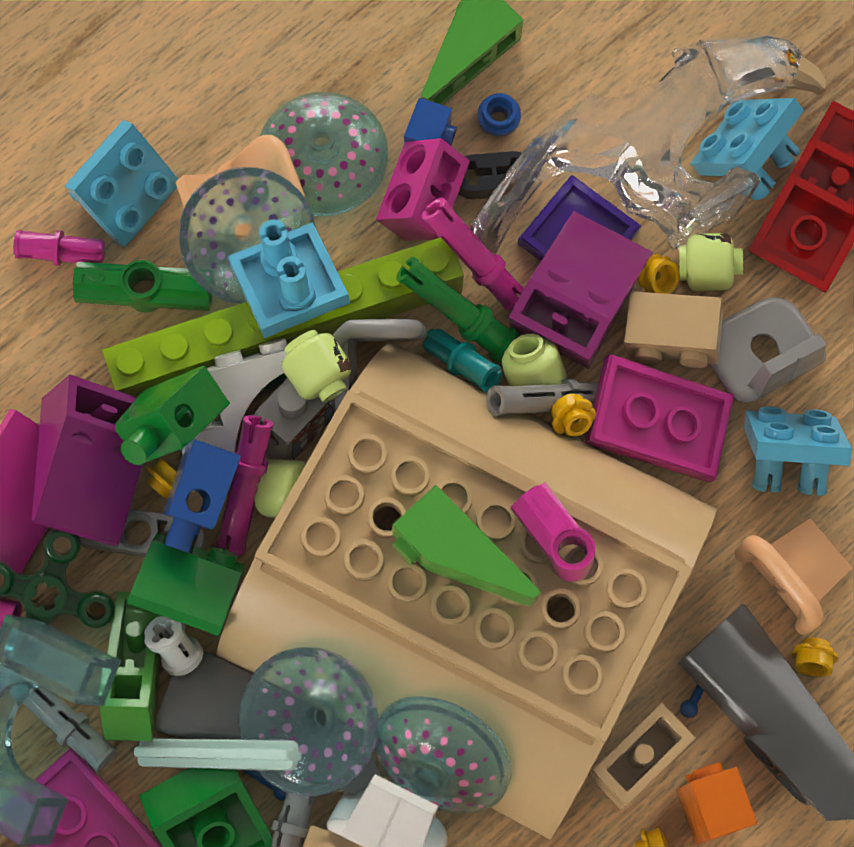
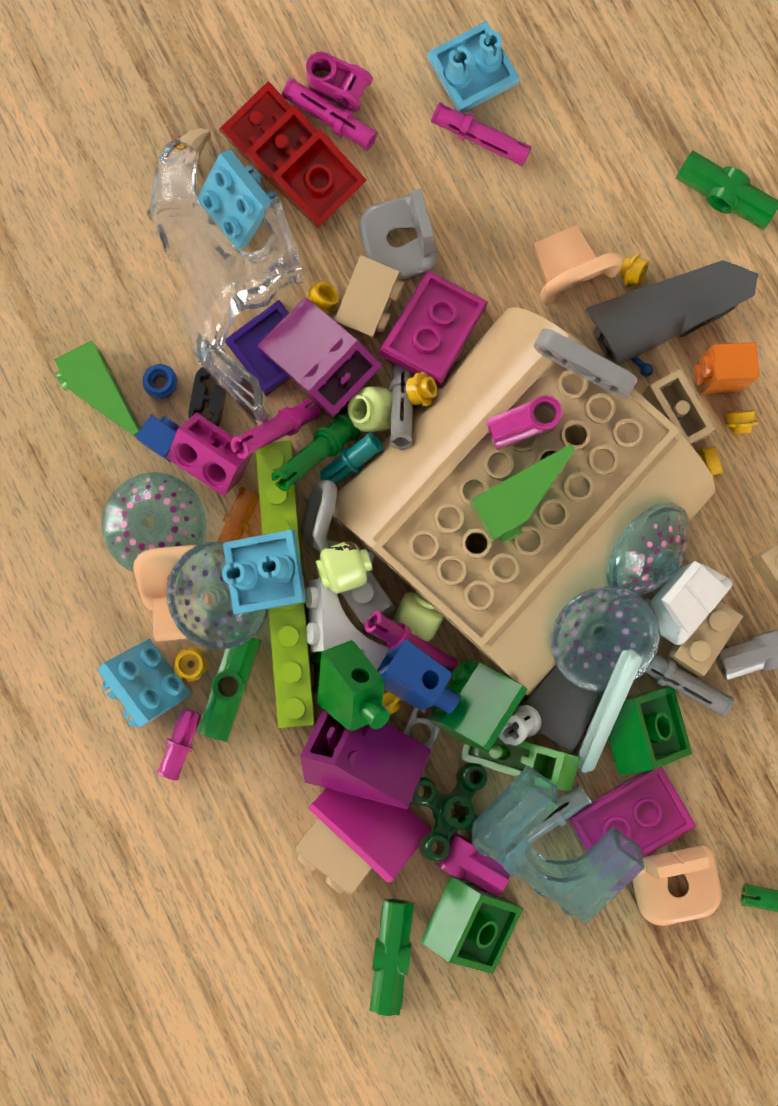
camera: 65 degrees left, 10 degrees up
yellowish green head [679,233,743,292] -> none
medium azure plate [744,406,852,496] -> none
none -> yellow plate [174,647,209,682]
none -> clear orange pin [212,487,260,557]
none -> light grey beam [533,329,637,398]
none -> yellow plate [699,446,723,479]

